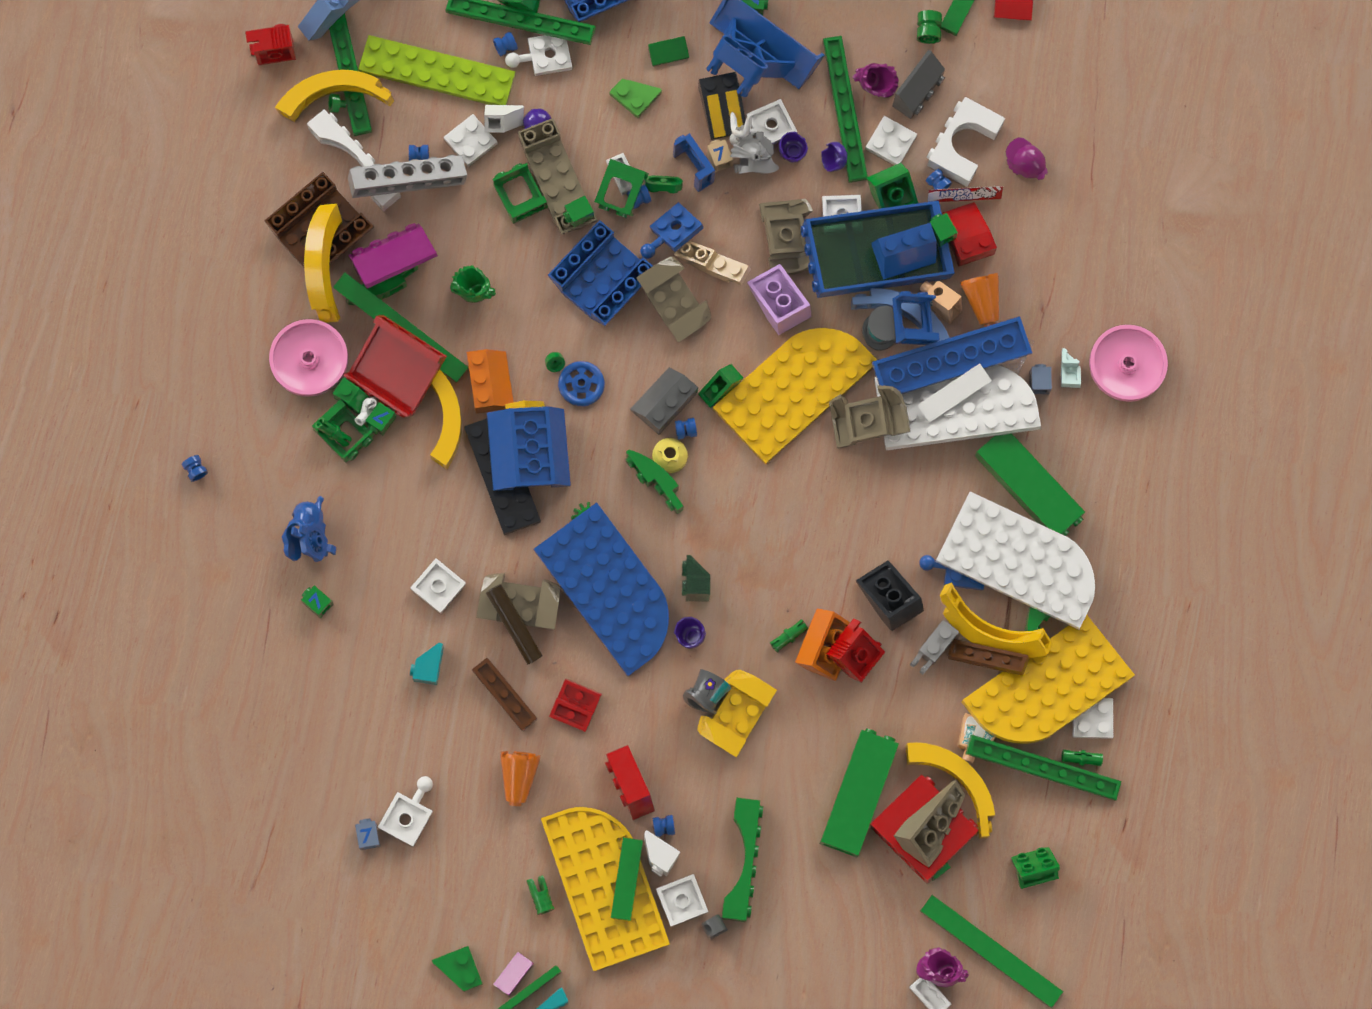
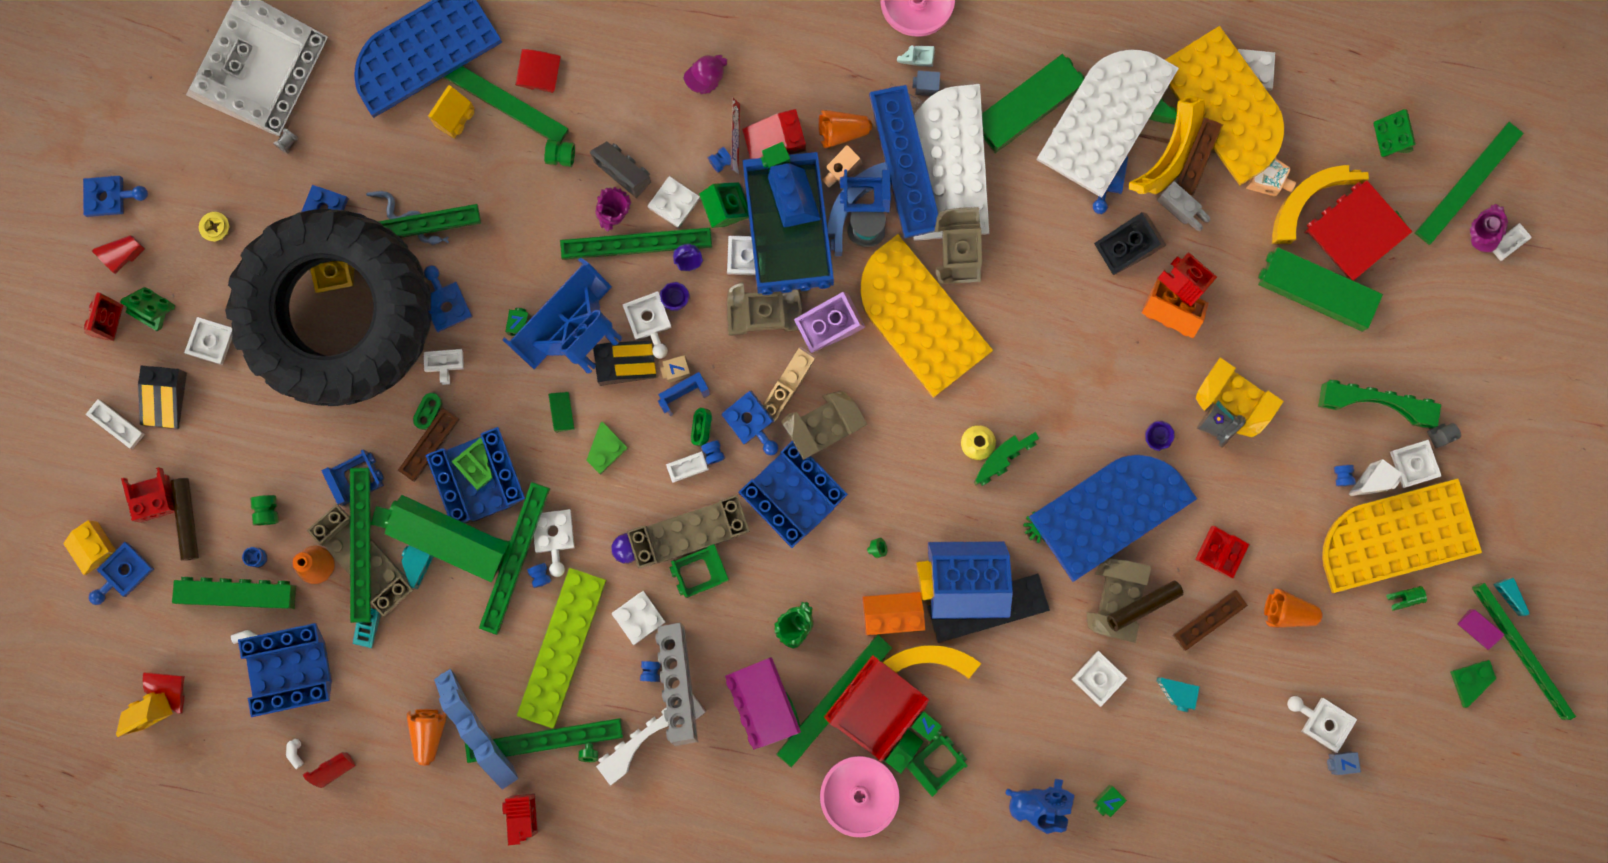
camera: 80 degrees left, 5 degrees up
reddish brown slope [264,172,374,268] -> none
yellow arch [275,70,394,122] -> none
yellow arch [304,204,342,323] -> none
green pin [315,417,352,447] -> none
white arm [355,398,377,426] -> none
white slope [484,105,524,133] -> none
blue plate [558,361,605,406] -> none
green brick [563,195,594,228] -> none
green window [594,159,649,218] -> none
red wedge [605,745,655,820] -> none
green tile [611,837,643,921] -> none
dark grey slope [630,367,698,435] -> none
blue wheel [675,418,697,440] -> none
clear green slope [682,555,710,602] -> none
green slope [698,364,743,408] -> none
light grey helmet [730,112,779,174] -> none
green pin [770,619,809,652] -> none
dark tan wedge [894,780,965,867] -> none
white sticker [918,364,992,423] -> none
white arch [926,97,1005,187] -> none
green tile [965,735,1122,801] -> none
green pin [1061,749,1103,766] -> none

